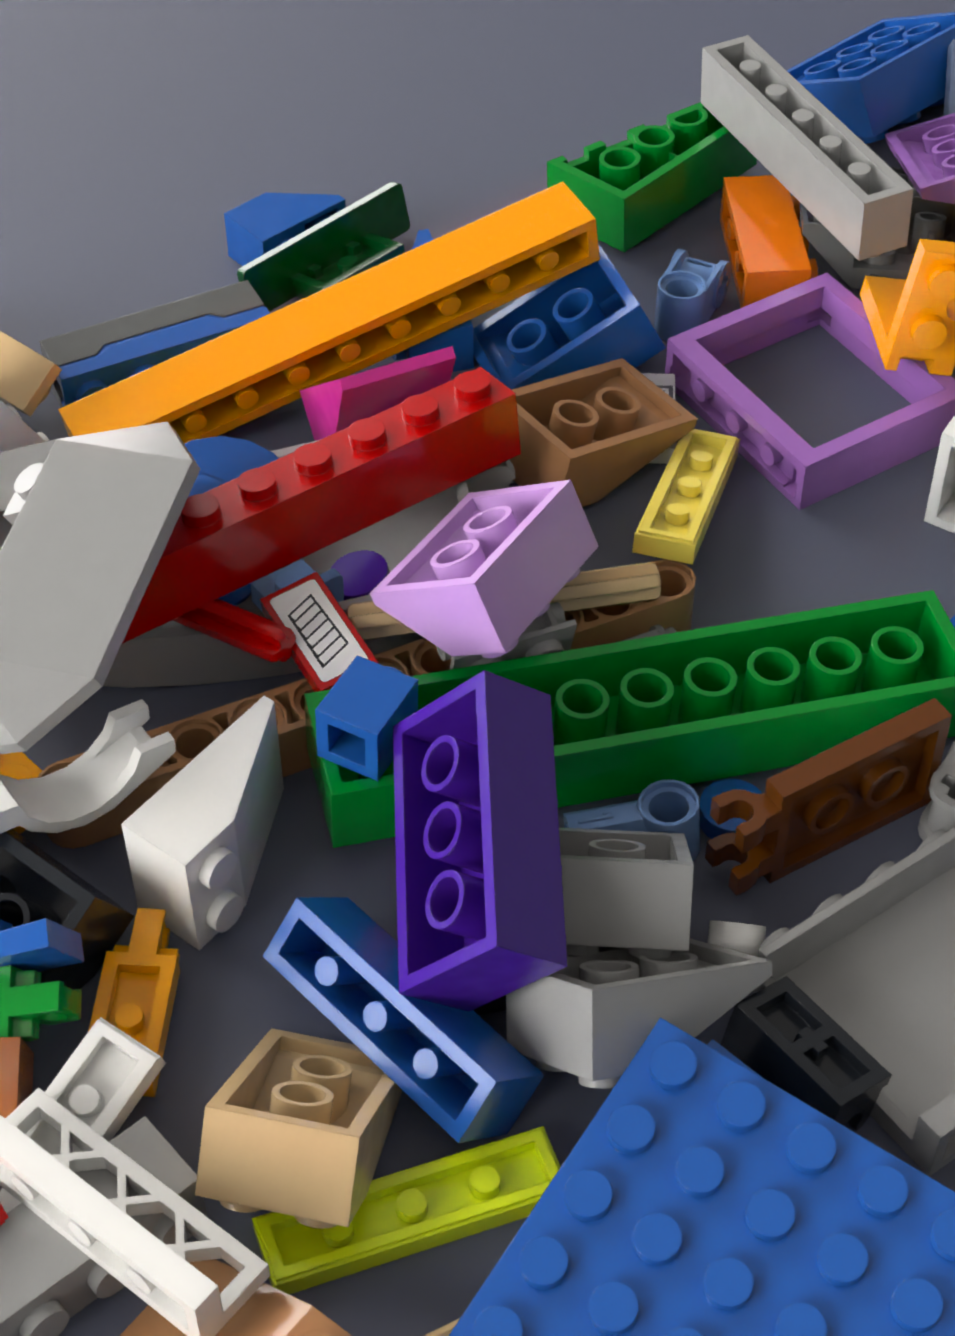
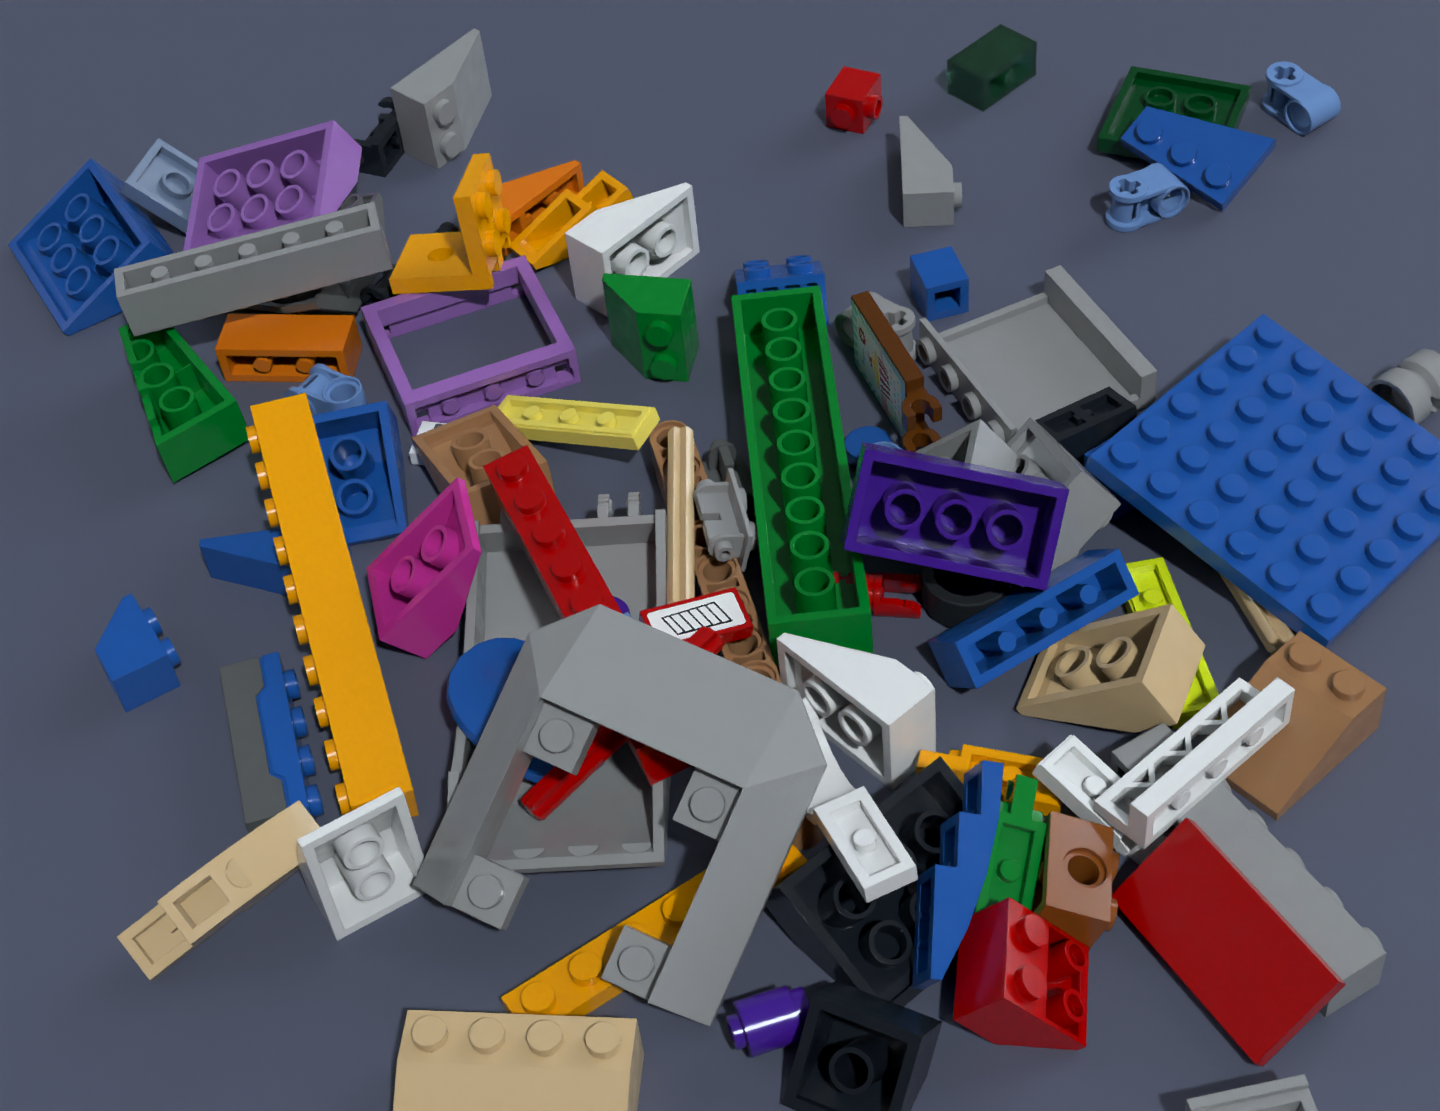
camera: 75 degrees left, 0 degrees up
dark green bracket [237,181,410,312] -> none
blue brick [315,655,418,781] -> none
lavender slope [369,480,599,658] -> none
none -> green slope [602,273,699,382]

